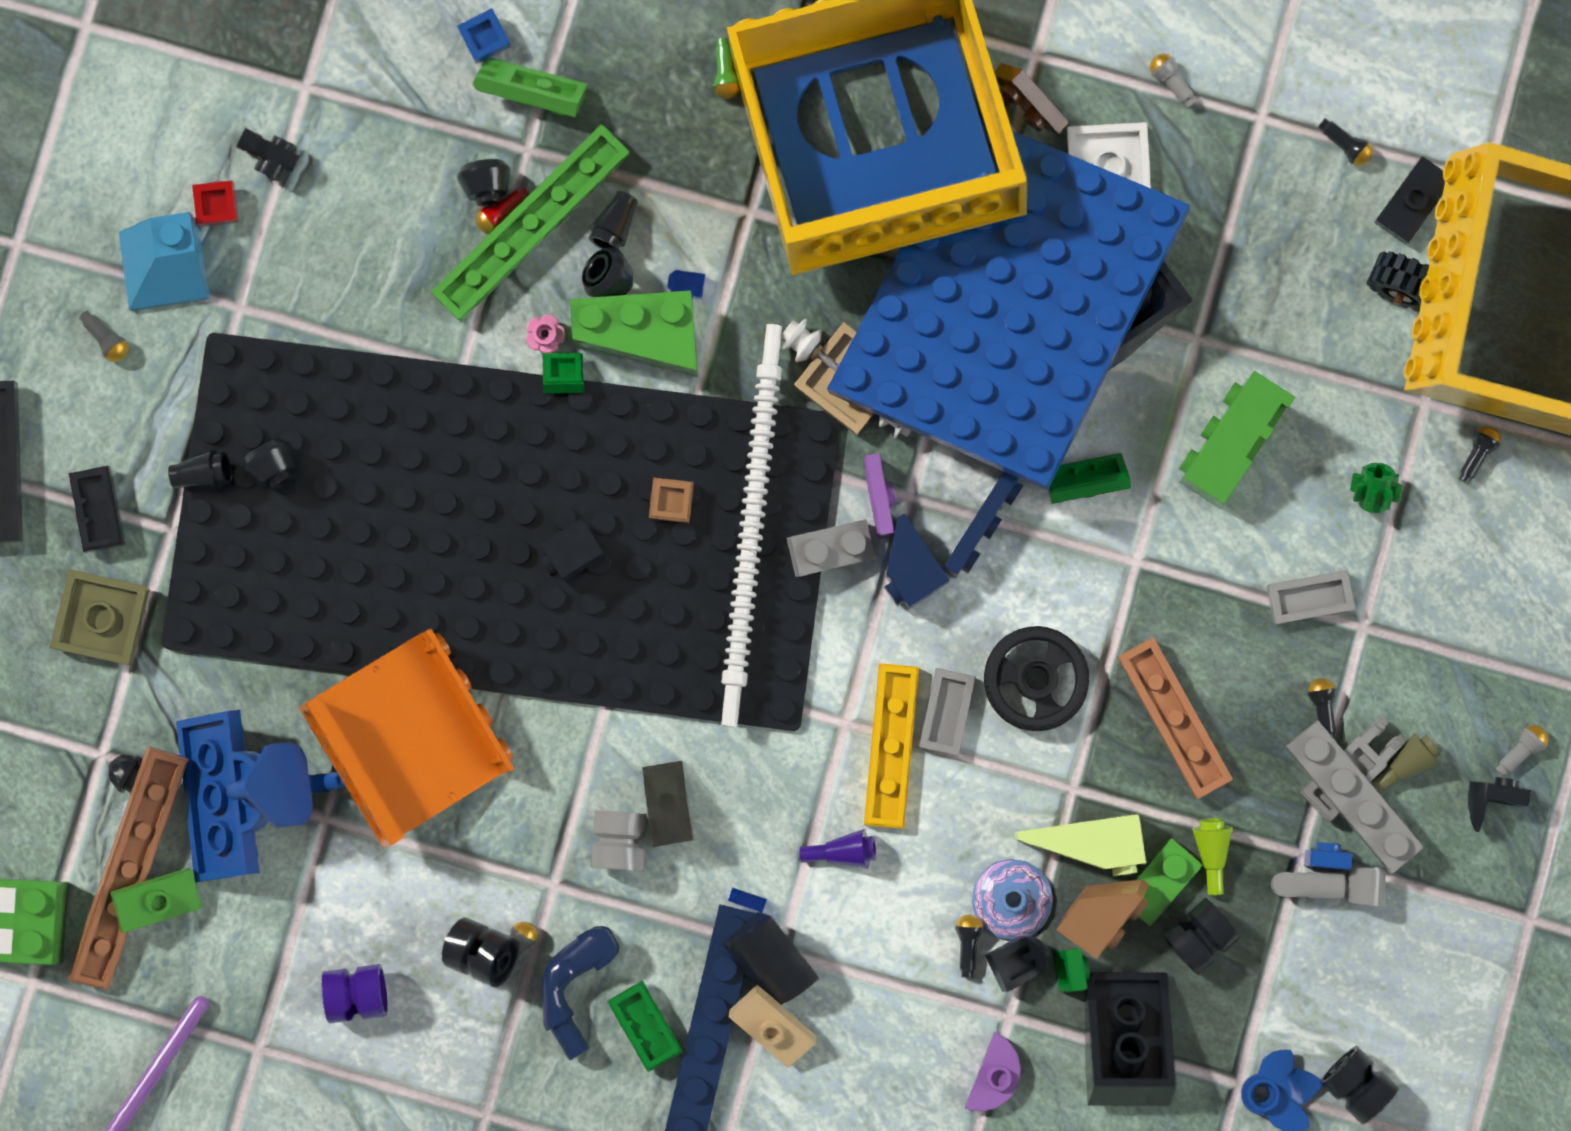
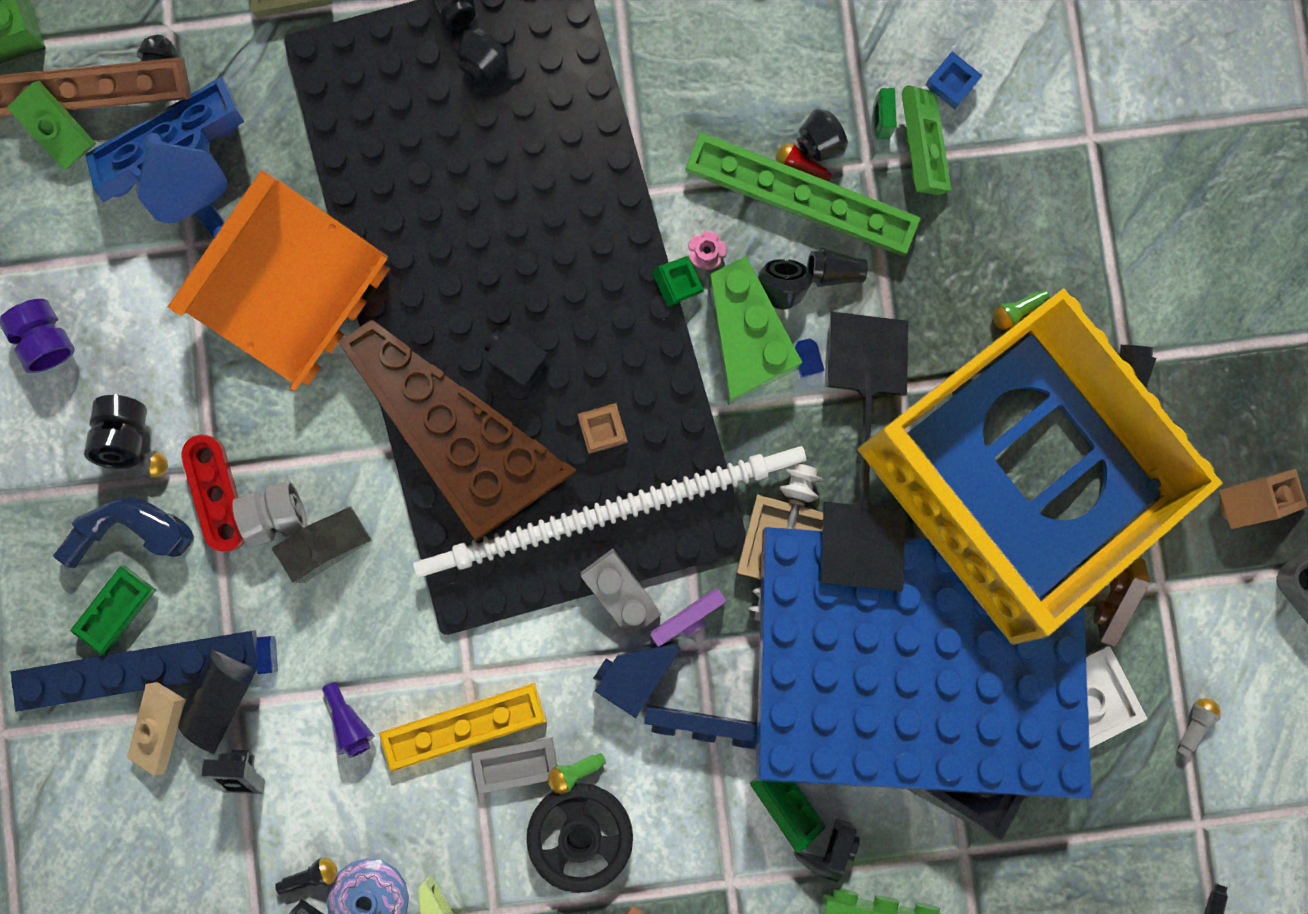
camera: 60 degrees right, 0 degrees up
none -> red plate [181,435,245,552]
none -> black plate [201,750,265,794]
none -> reddish brown wing [338,320,576,541]
none -> bright green piece [548,753,606,794]
none -> black plate [794,818,860,882]
none -> black hinge [820,311,908,592]
none -> green tile [873,88,897,139]

